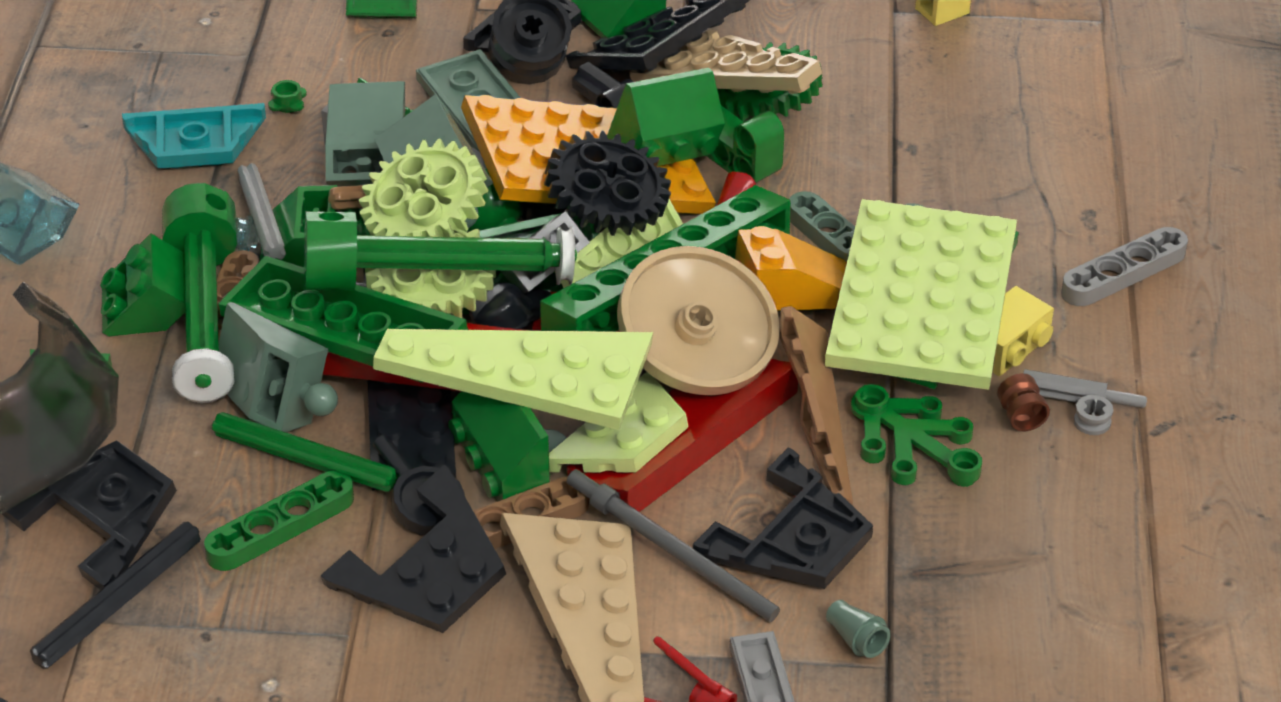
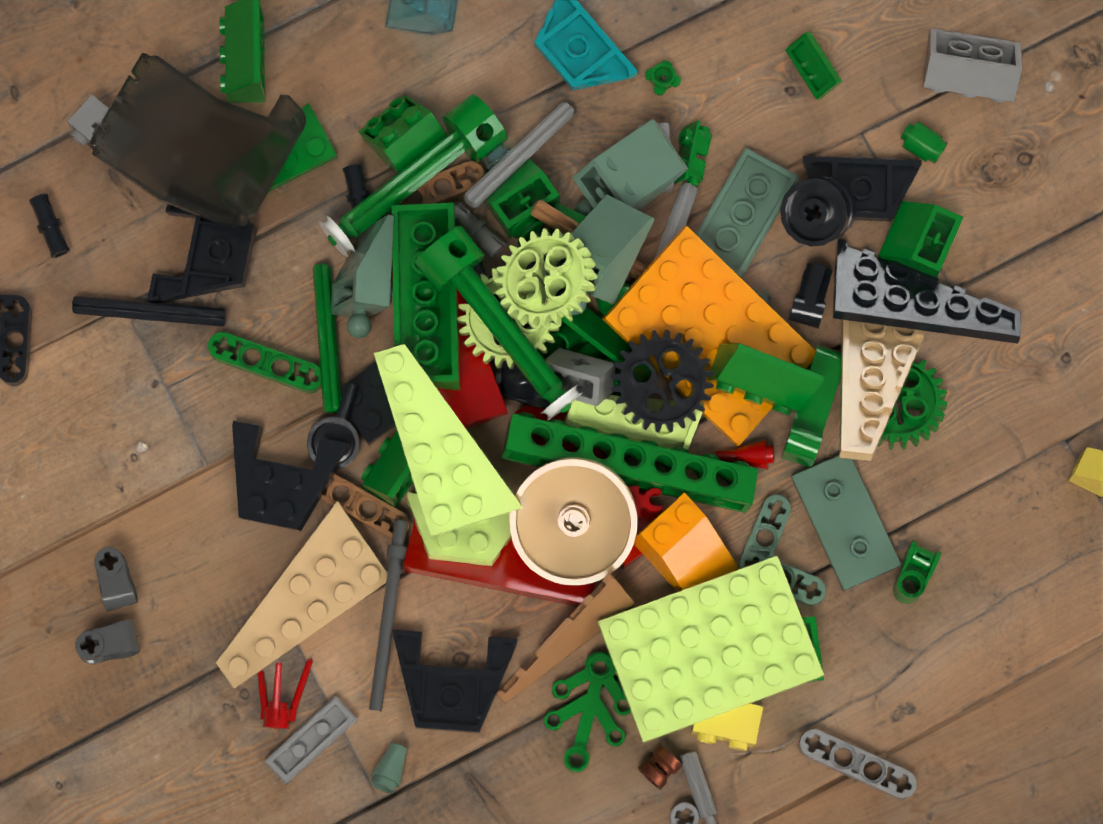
camera: 55 degrees right, 35 degrees up
none -> black pin [343,164,371,209]
none -> sand green plate [791,456,901,592]
none -> green piece [893,540,942,604]

